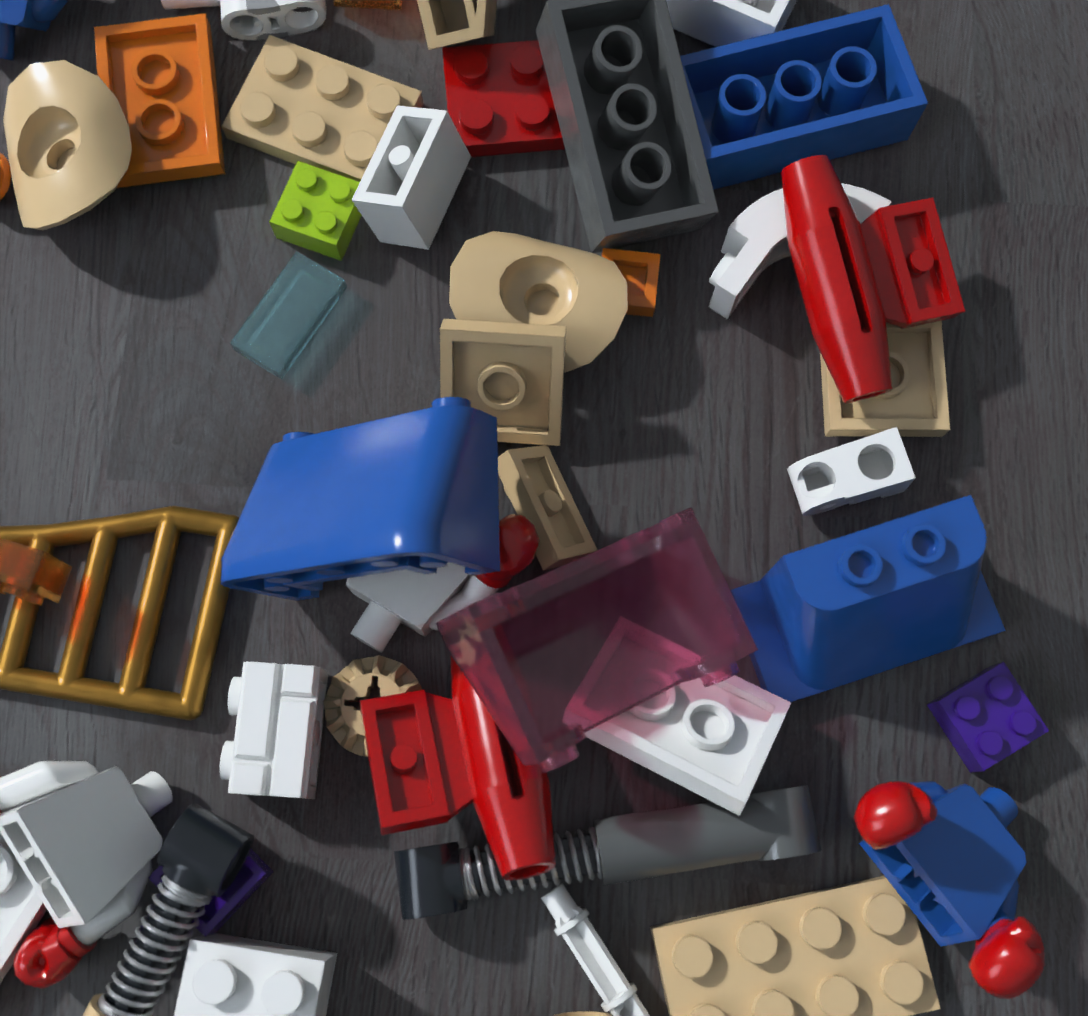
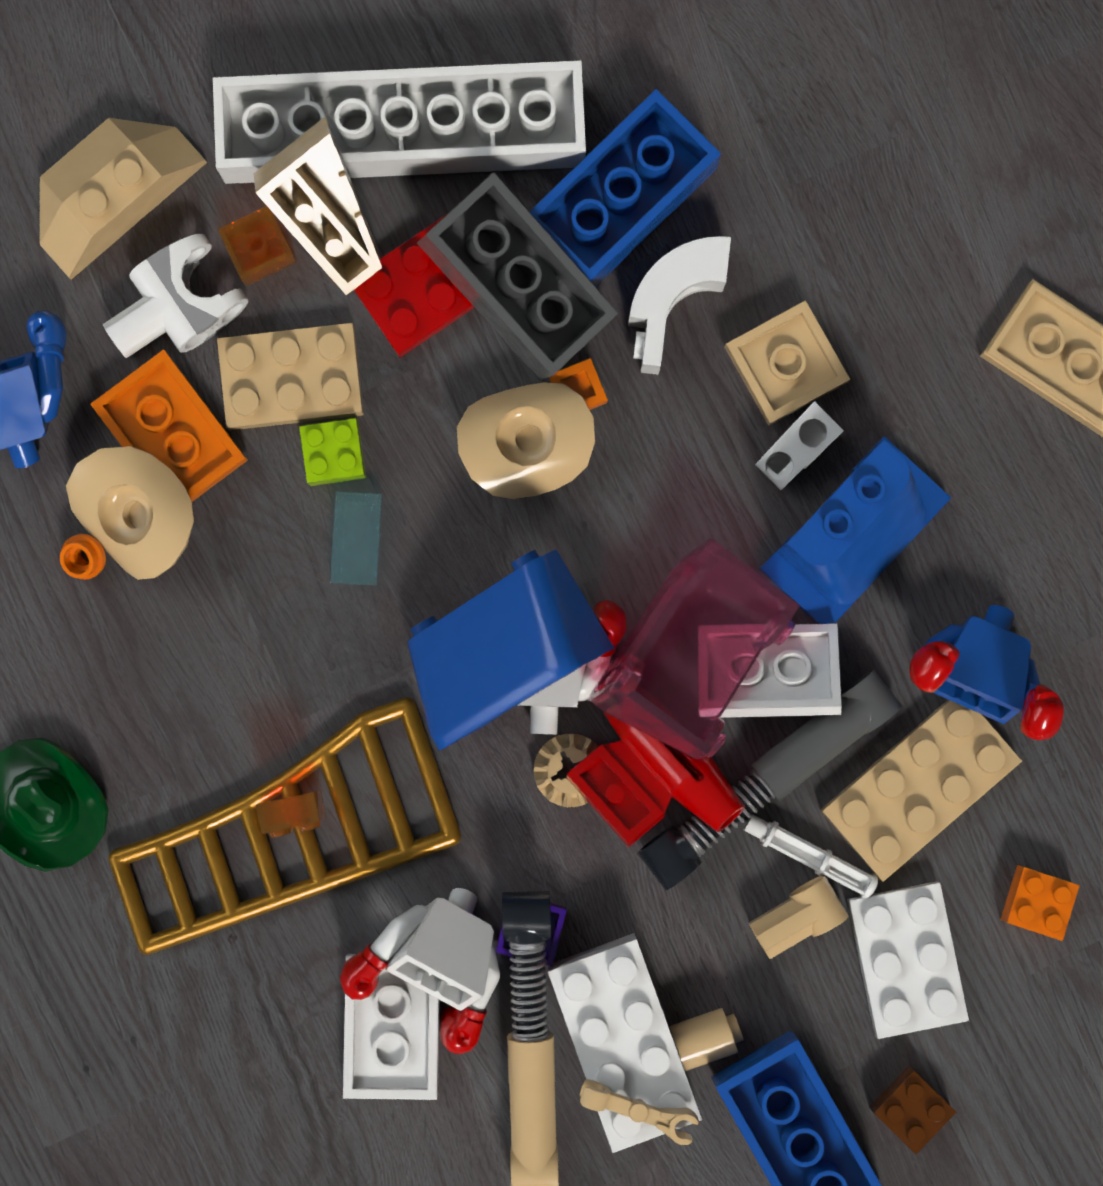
camera: 25 degrees left, 10 degrees up
white brick [220,661,328,799] -> none
white brick [352,105,471,250] -> none
tan plate [440,319,566,446] -> none
tan plate [498,445,598,571] -> none
red plate [781,155,965,403] -> none
dark purple piece [927,662,1049,773] -> none

